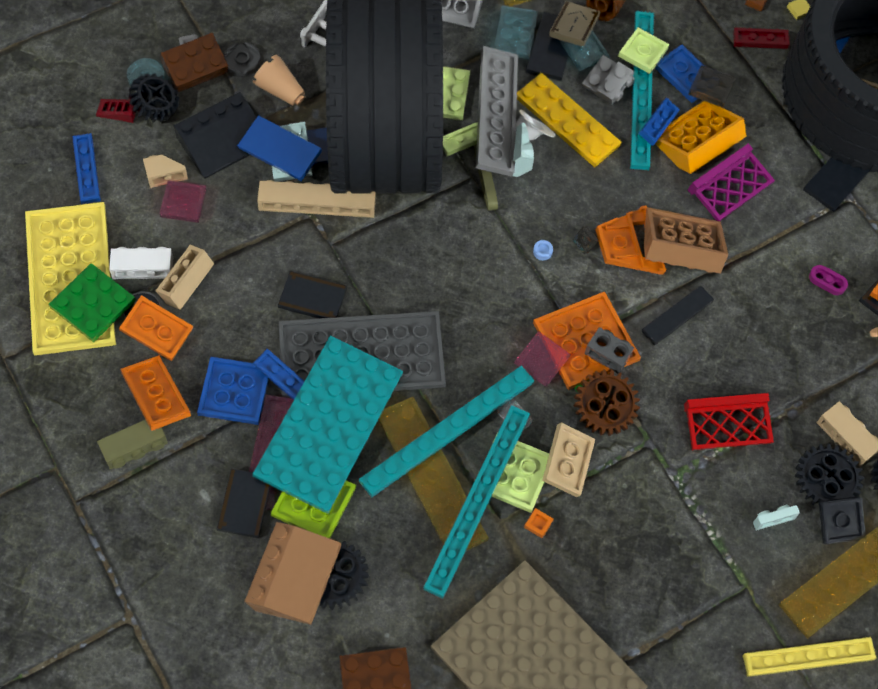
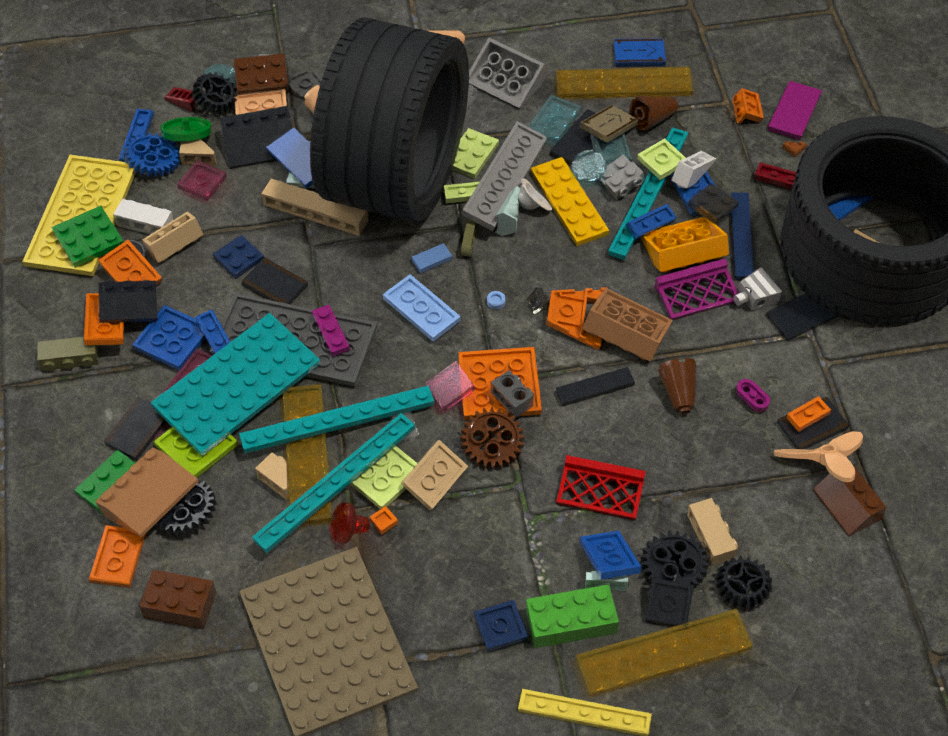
camera: 25 degrees right, 10 degrees down
none -> green plate [75,450,135,515]
none -> orange tile [89,525,146,588]
none -> black slope [99,280,158,323]
none -> blue gear [124,133,181,177]
none -> green piece [161,117,212,141]
none -> dark blue plate [213,235,264,279]
none -> light nougat plate [235,89,287,115]
none -> tan slope [255,453,289,500]
none -> magenta plate [312,305,350,357]
none -> clear red tile [331,502,370,543]
none -> light blue plate [383,274,461,342]
none -> medium blue tile [412,243,452,273]
none -> dark blue plate [474,600,528,652]
none -> bright green brick [526,584,619,648]
none -> clear light blue tile [571,150,607,183]
none -> blue plate [580,530,641,580]
none -> reddish brown cone [658,358,697,415]
none -> white slope [672,151,716,188]
none -> dark blue tile [730,192,754,280]
none -> light grey torso [733,267,782,311]

